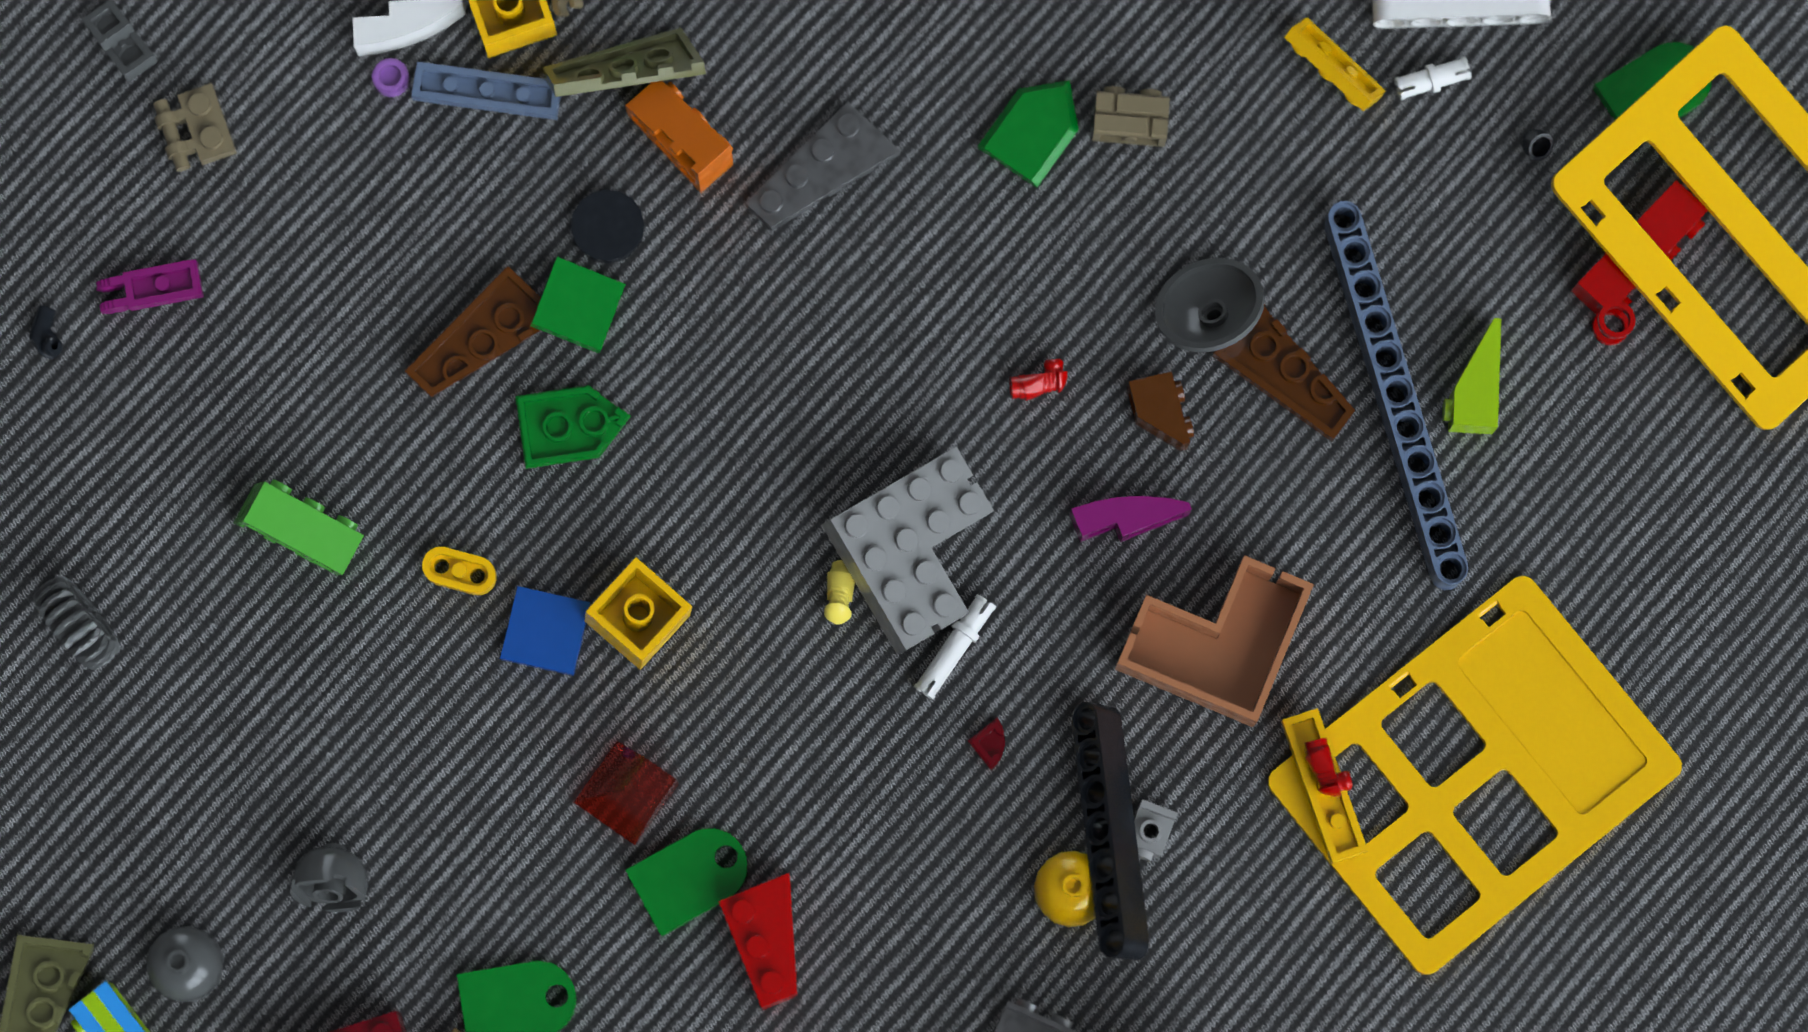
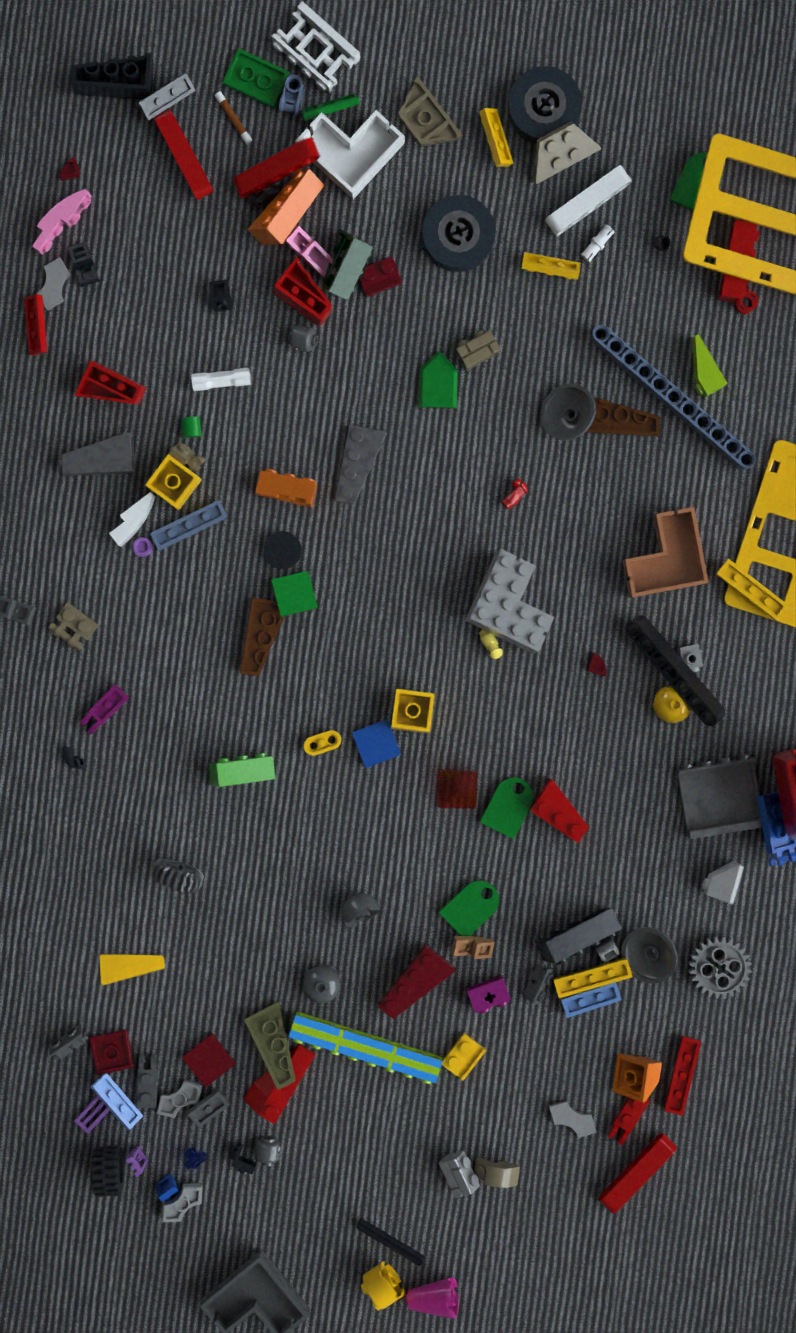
camera: 30 degrees left, 10 degrees up
green tile [515,385,631,469] -> none
olive wing [543,28,706,97] -> none
white pin [913,594,996,700] -> none
magenta slope [1069,496,1192,542] -> none
reddish brown slope [1126,371,1194,451] -> none
red arm [1305,738,1353,797] -> none

